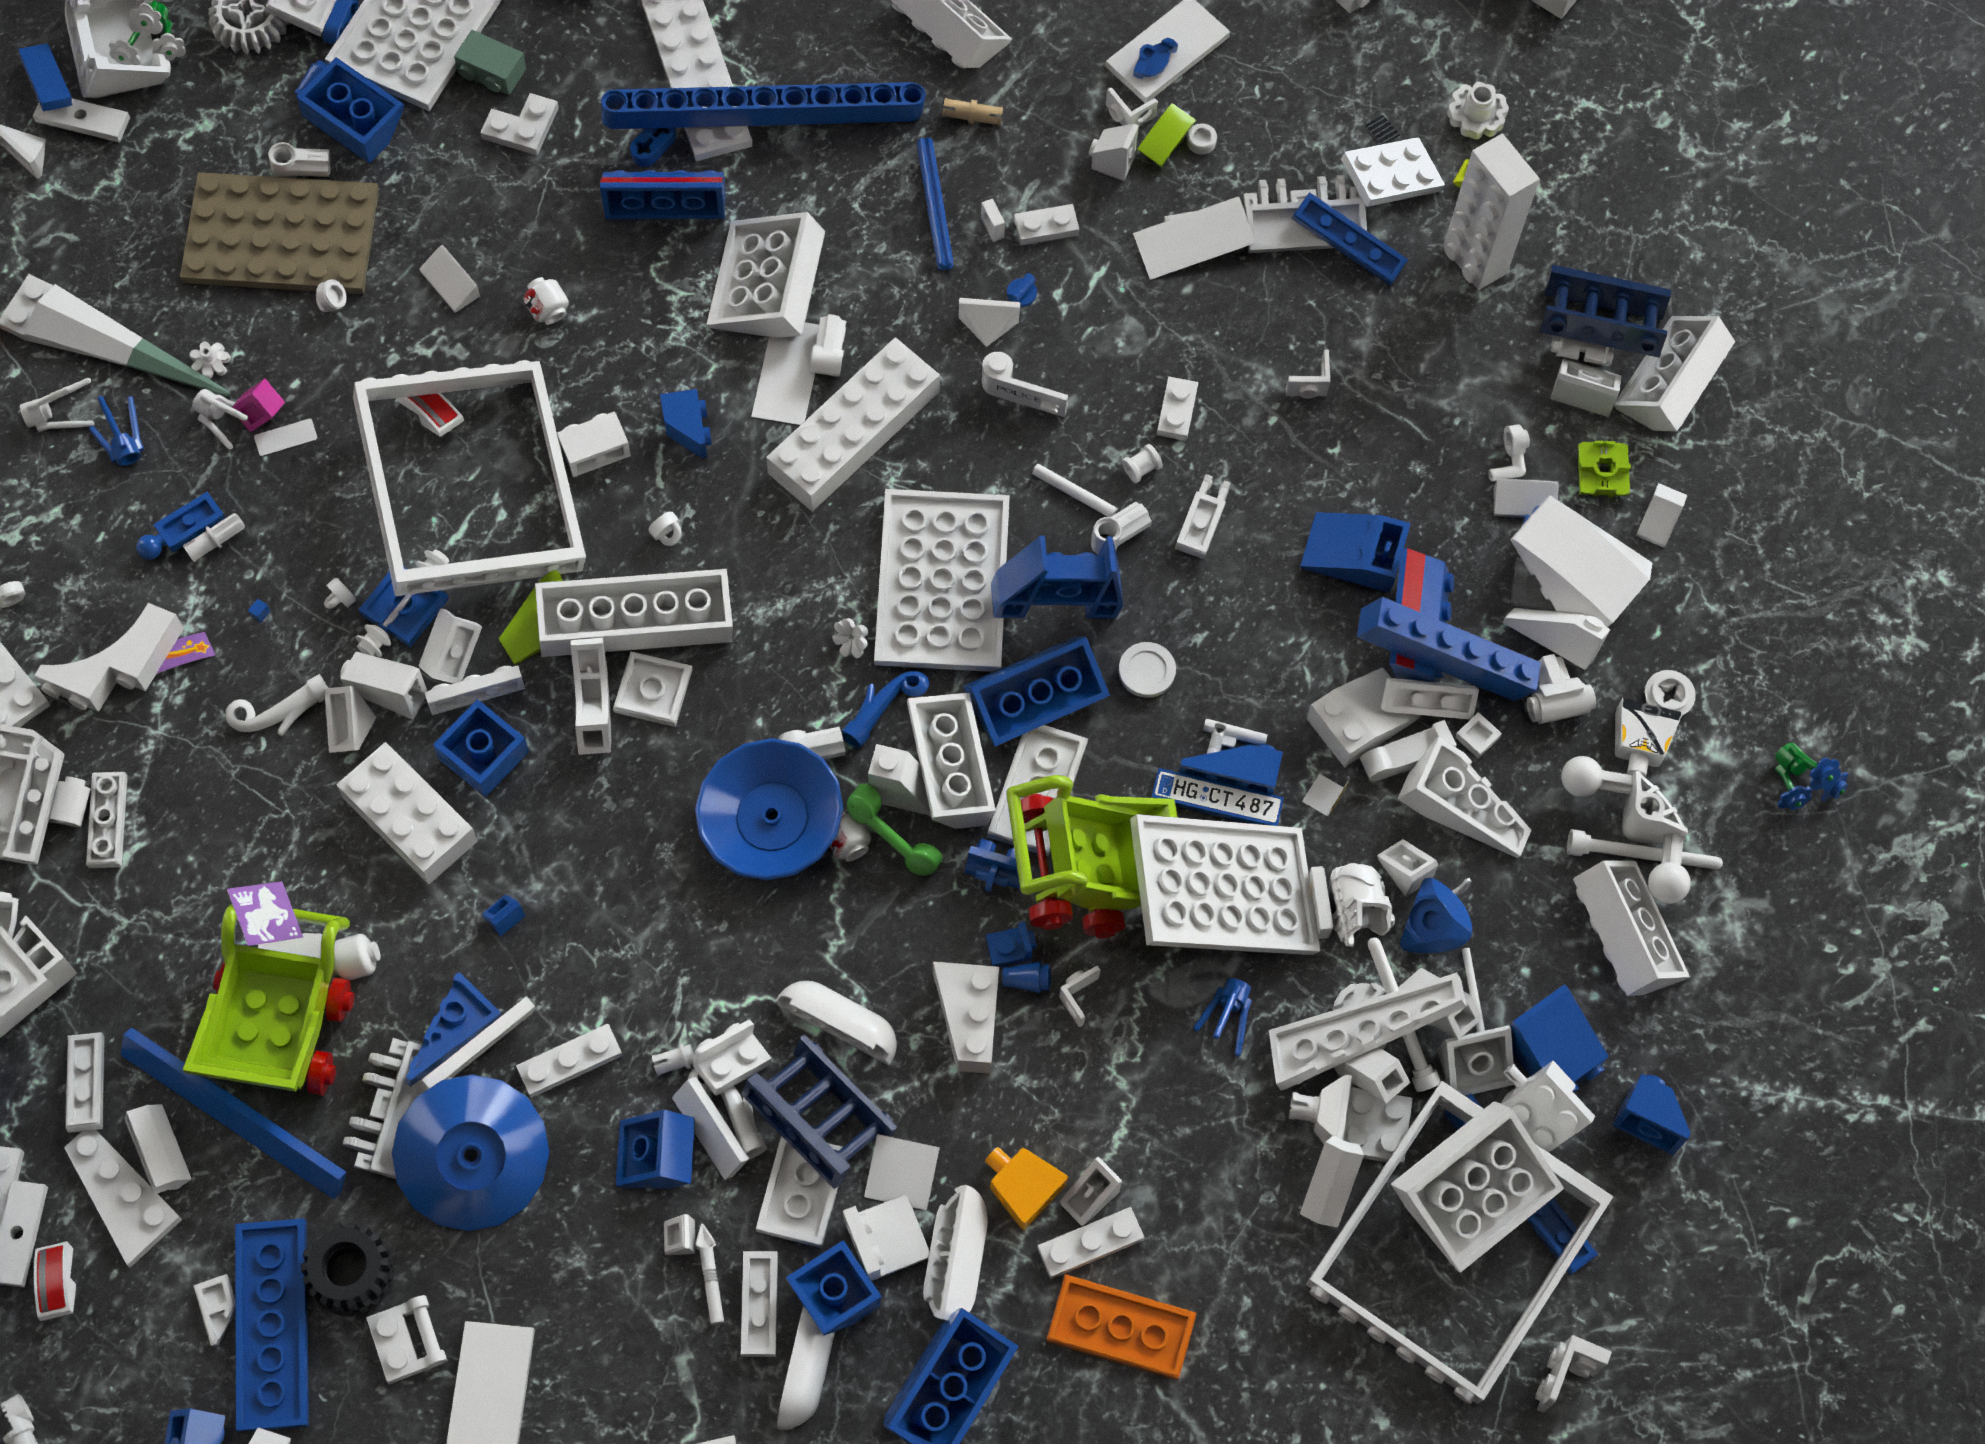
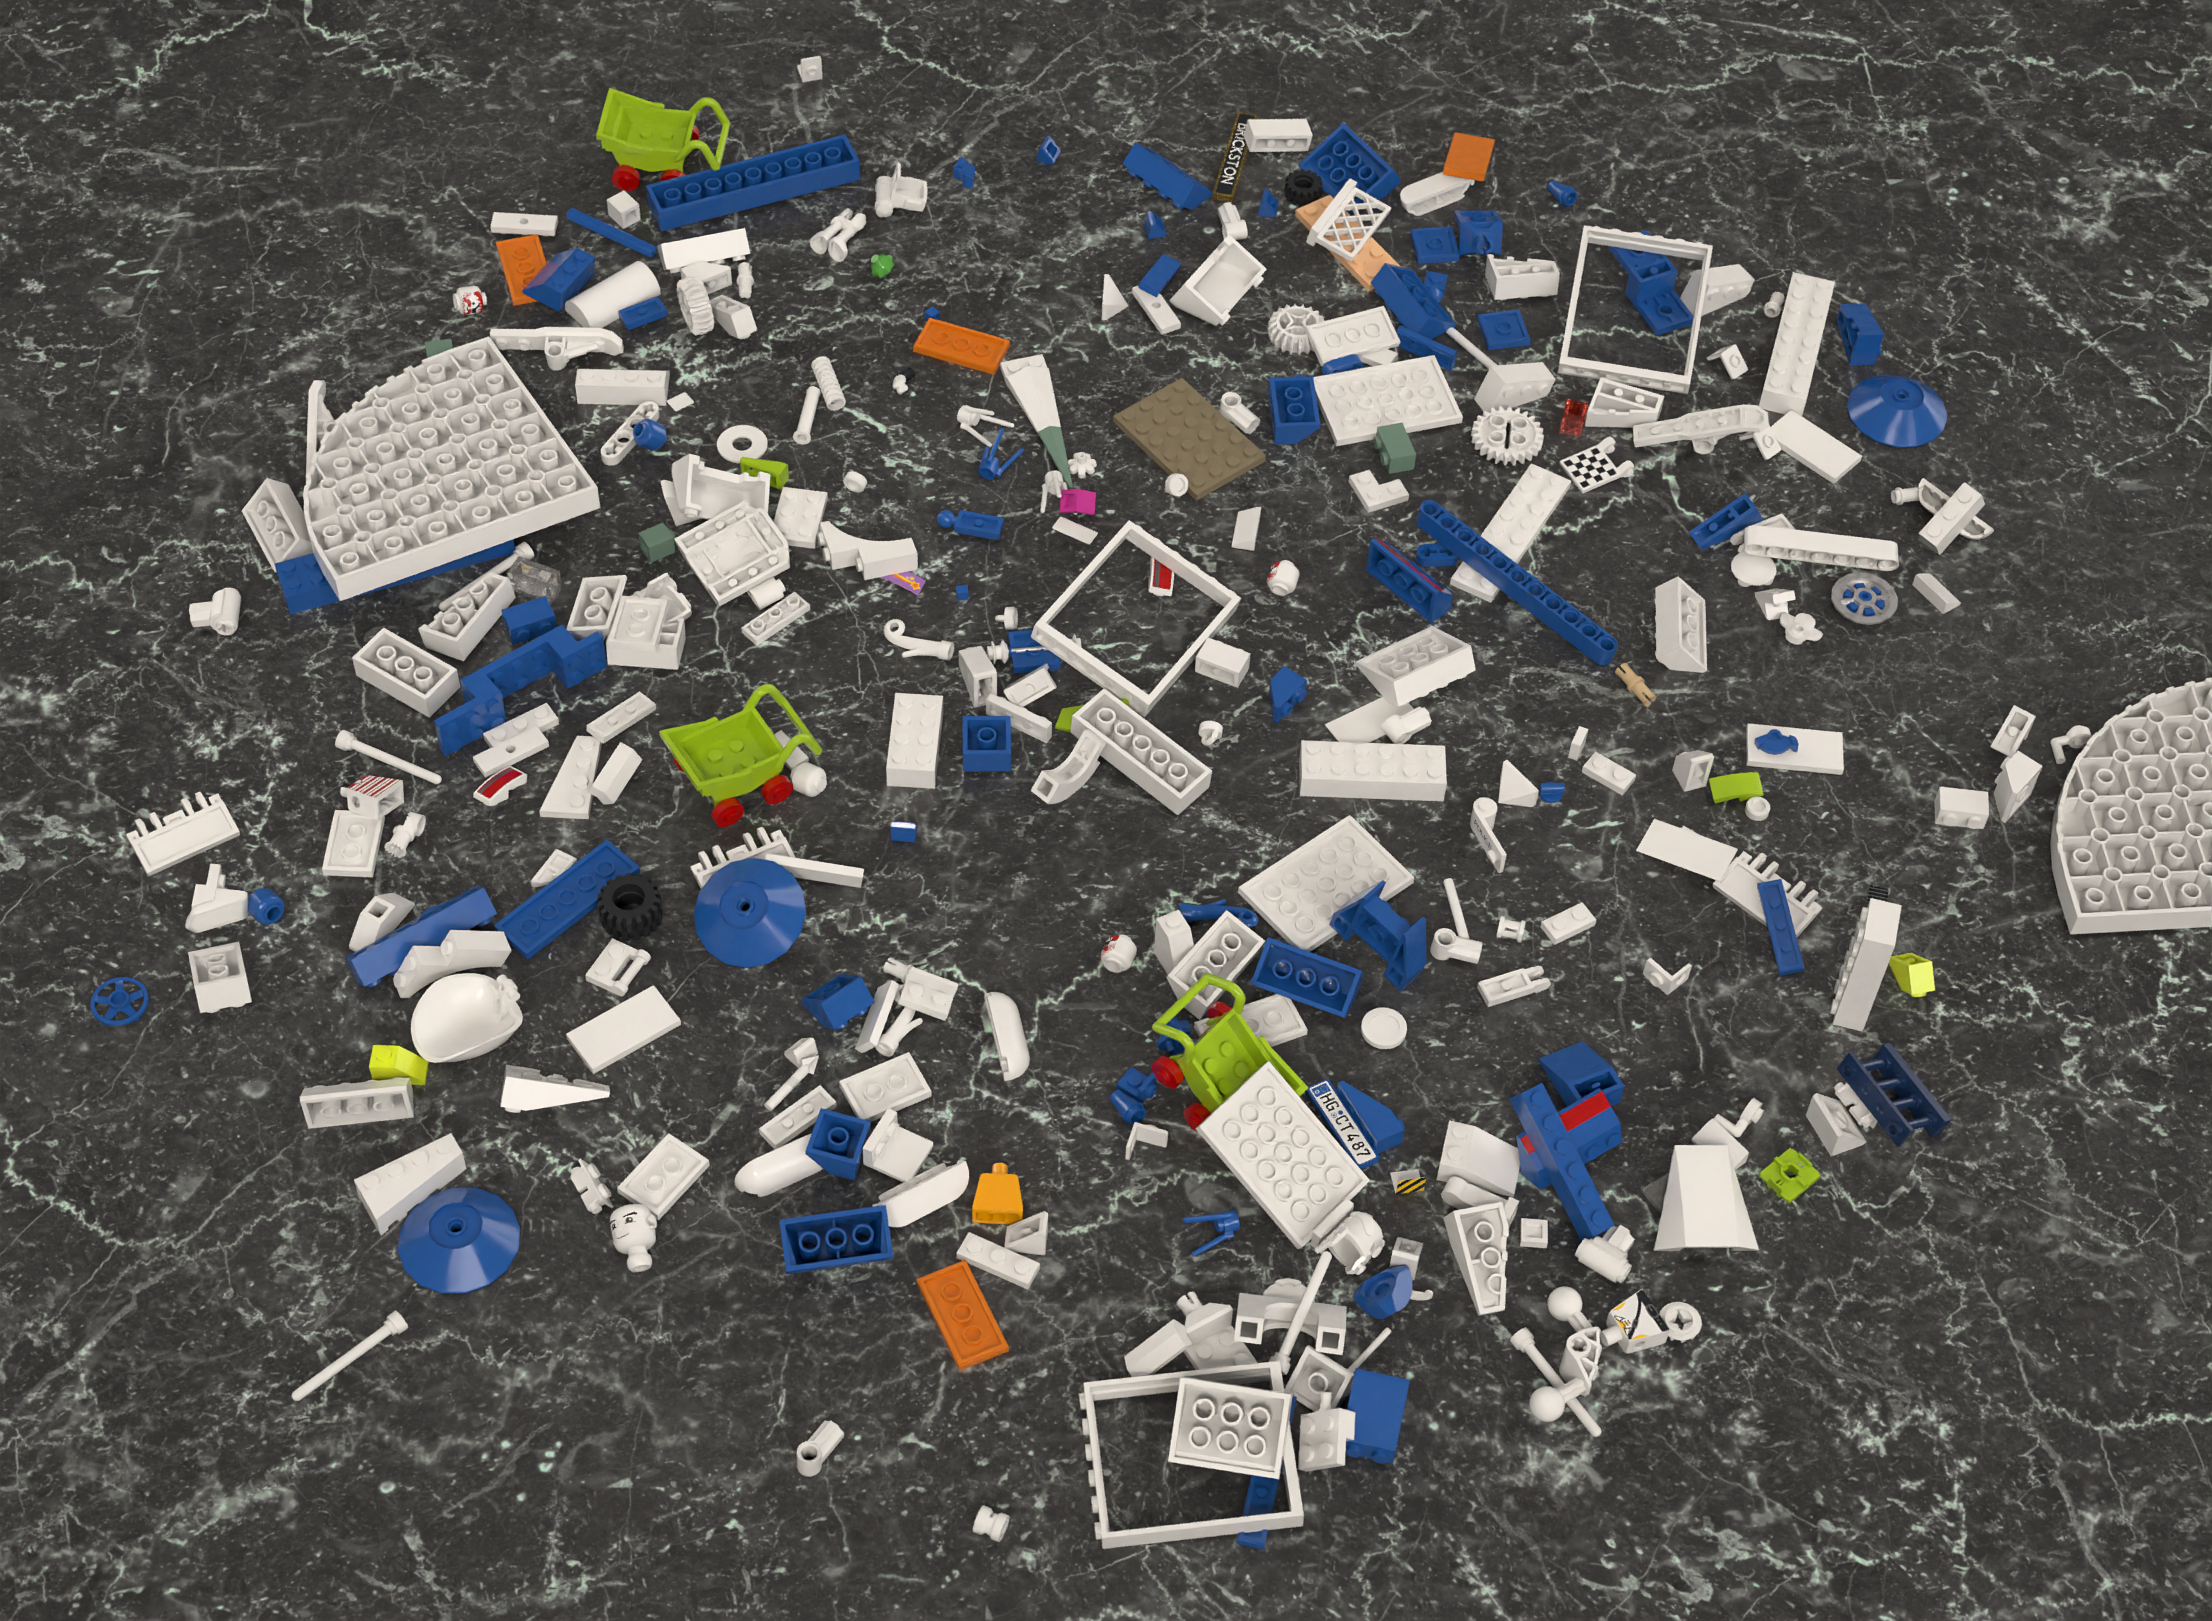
camera: 50 degrees right, 15 degrees down
white plant [109,0,186,66] -> none
blue tile [120,1028,346,1200] -> none
white axle [183,513,245,562] -> none
medium lavender sticker [227,881,303,946] -> none
white slope [324,686,376,753] -> none
blue wing [405,972,501,1087] -> none
white plate [516,1024,623,1098] -> none
white tile [613,652,693,727] -> none
blue dish [695,738,844,881] -> none
dark blue fence [742,1035,897,1189] -> none
white piece [778,727,845,760] -> none
white plant [832,618,868,658] -> none
bright green piece [846,784,942,876] -> none
white sticker [864,1134,940,1211] -> none
blue axle [917,137,953,271] -> none
white wedge [933,962,999,1074] -> none
white bracket [1106,88,1158,127] -> none
white hose [1203,718,1268,754] -> none
white wing [1269,973,1466,1090] -> none
white plate [1341,137,1445,207] -> none
white plate [1381,678,1479,720] -> none
white plant [1447,82,1509,139] -> none
white slope [1503,608,1611,670] -> none
white bracket [1535,1335,1612,1413] -> none
white slope [1573,861,1690,996] -> none
blue slope [1612,1073,1691,1155] -> none
white slope [1614,316,1735,432] -> none
white slope [1636,483,1687,548] -> none
plant [1775,742,1849,810] -> none

